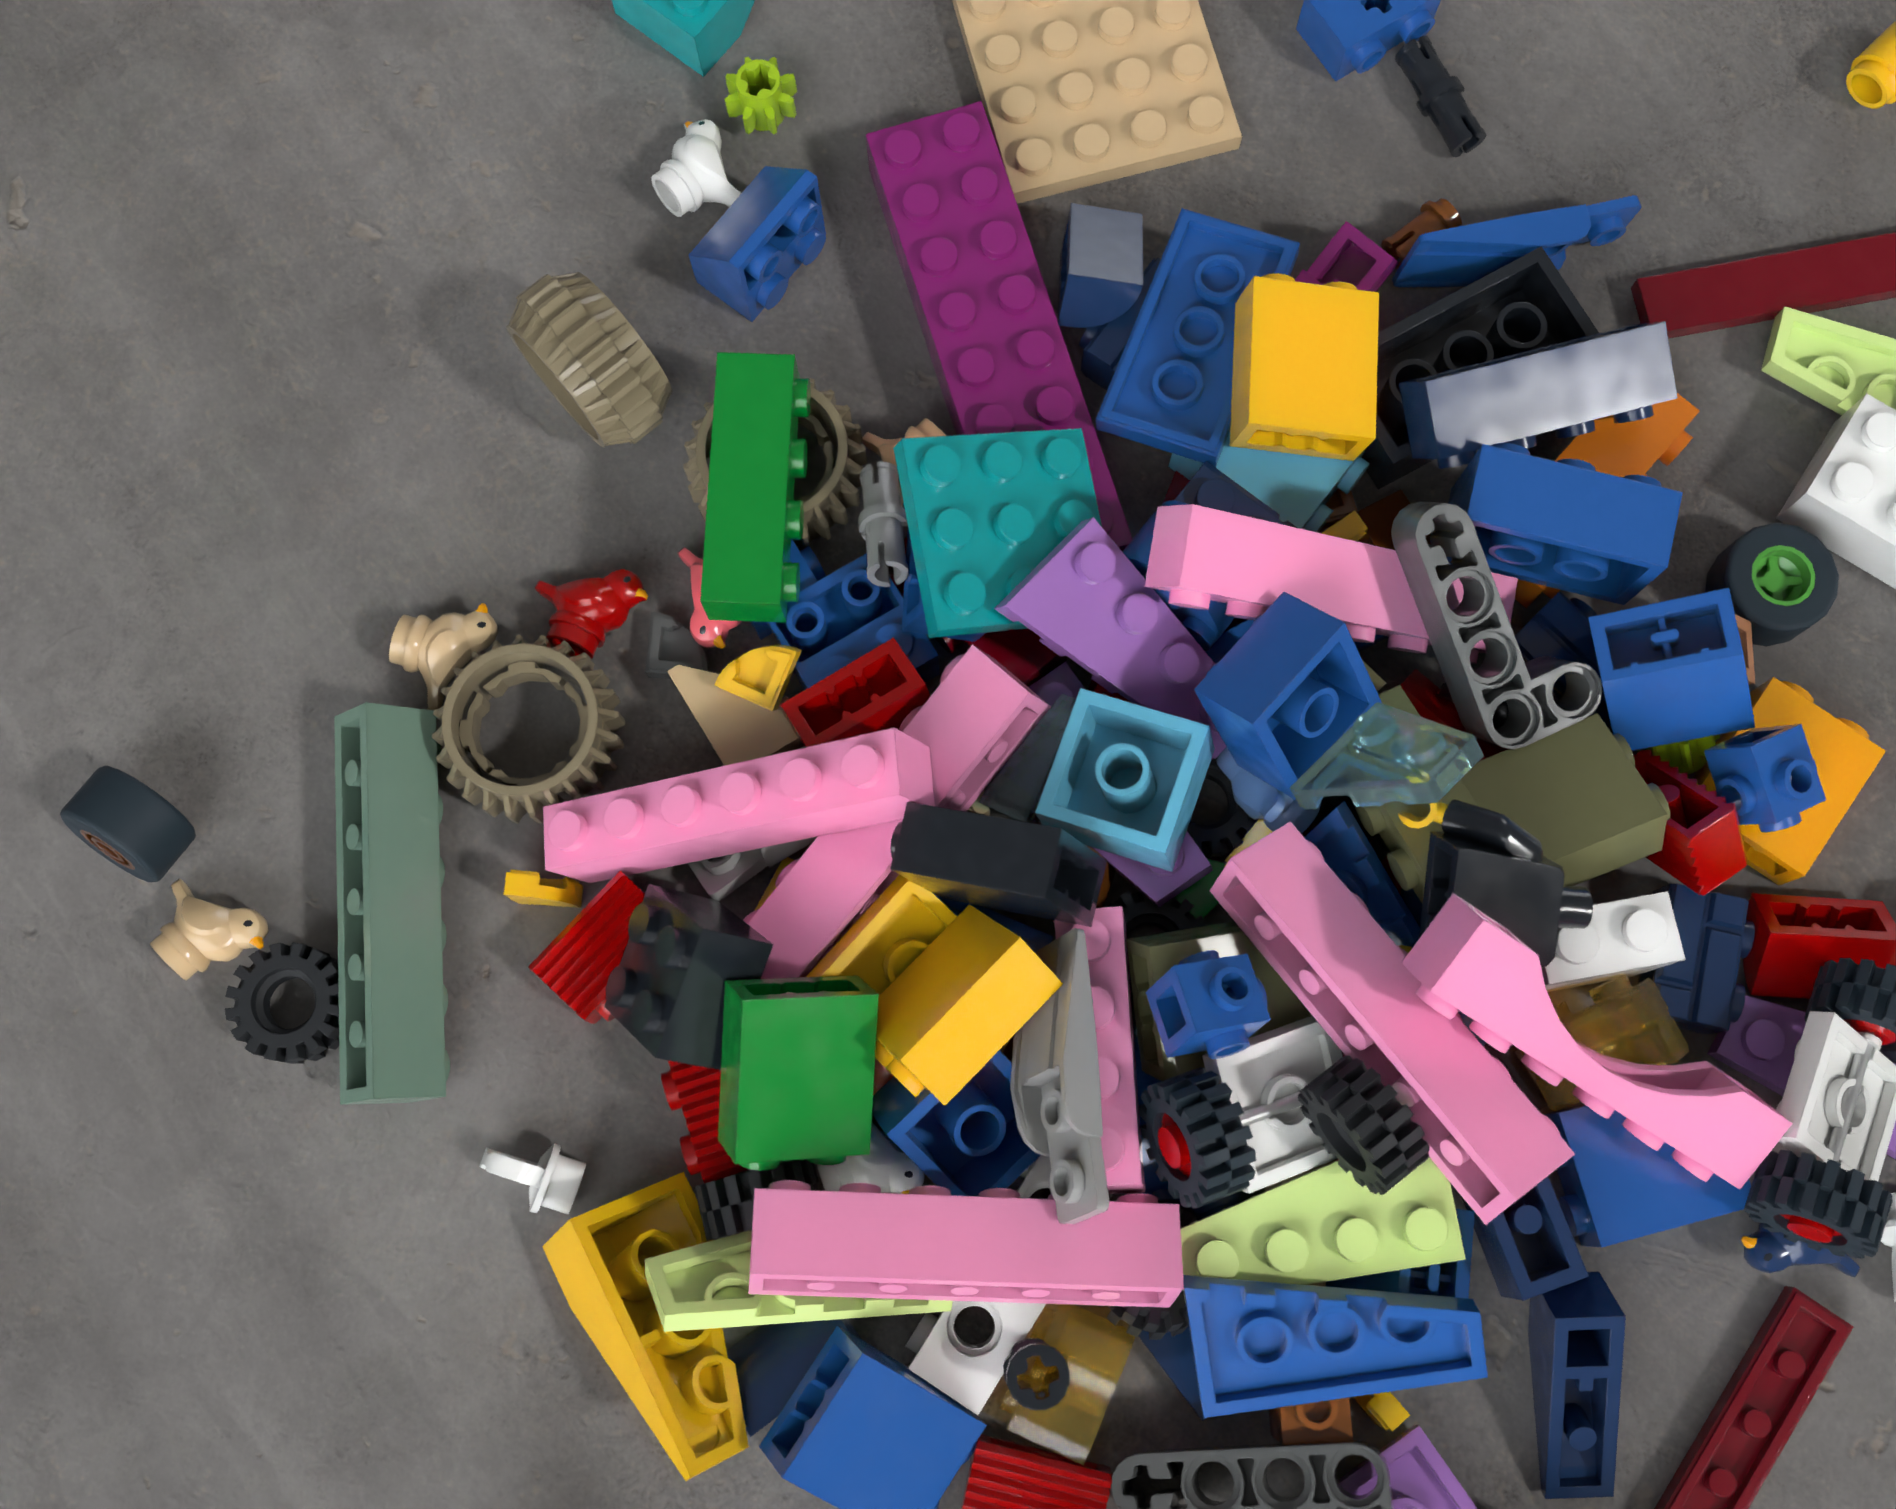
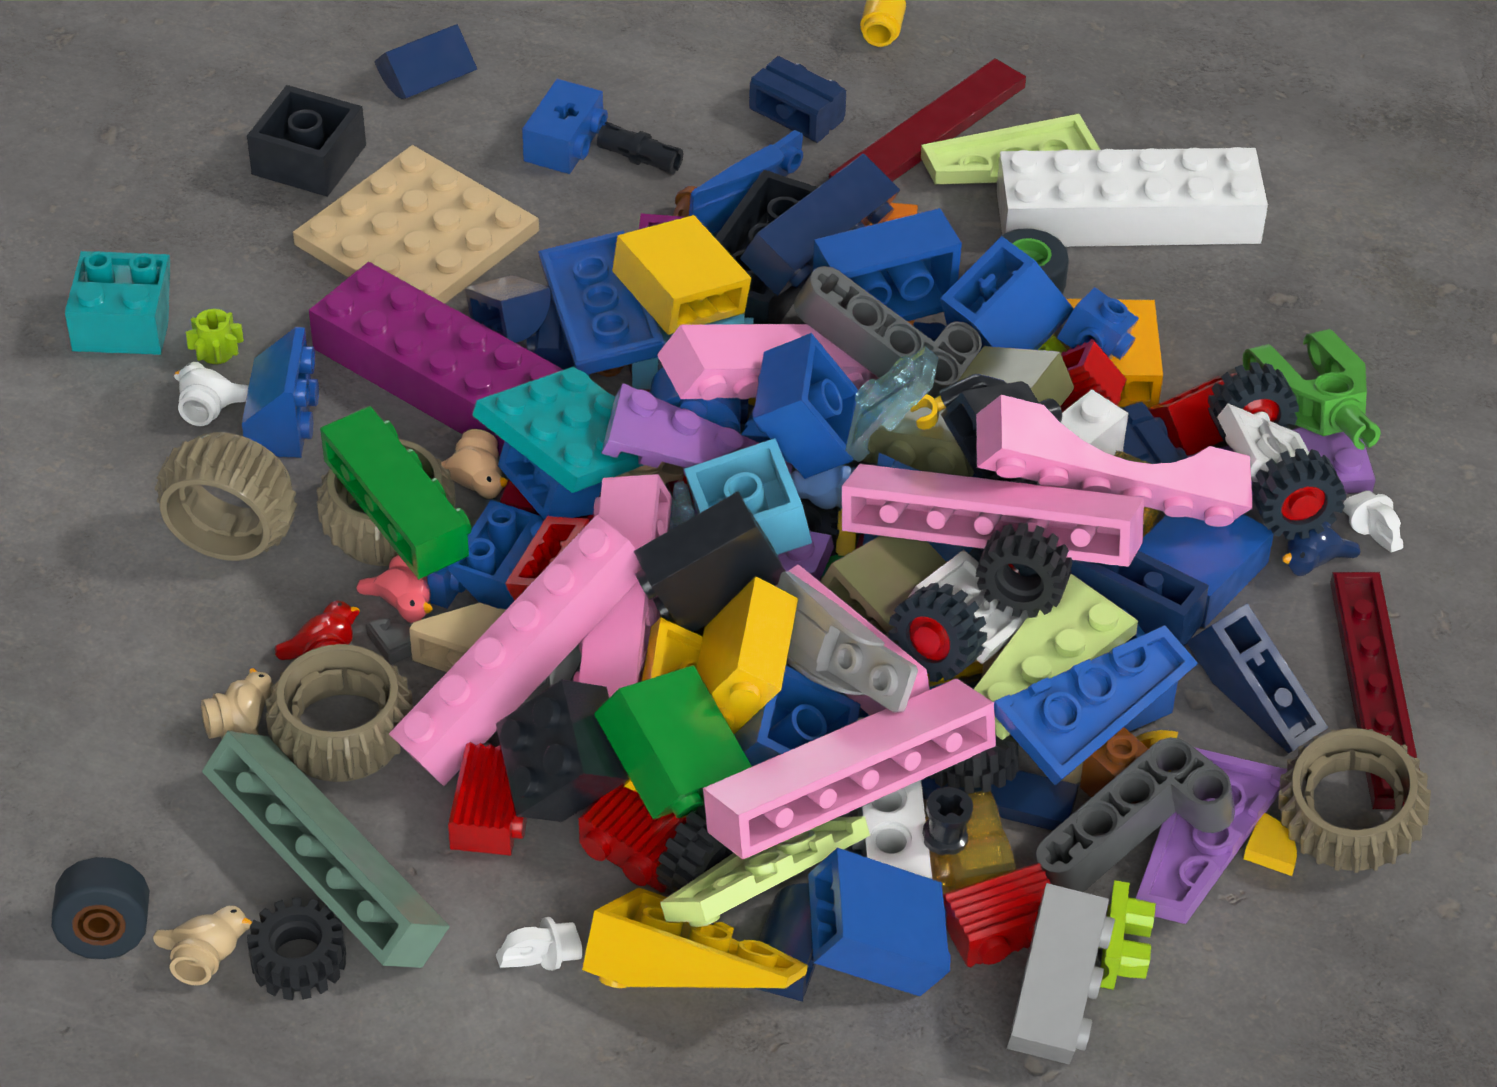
camera: 40 degrees left, 30 degrees down
yellow tile [504,870,583,908] -> none
yellow tile [714,645,802,711] -> none
light grey pin [858,461,909,587] -> none
blue brick [1146,950,1271,1059] -> none
none -> dark blue brick [749,56,847,143]

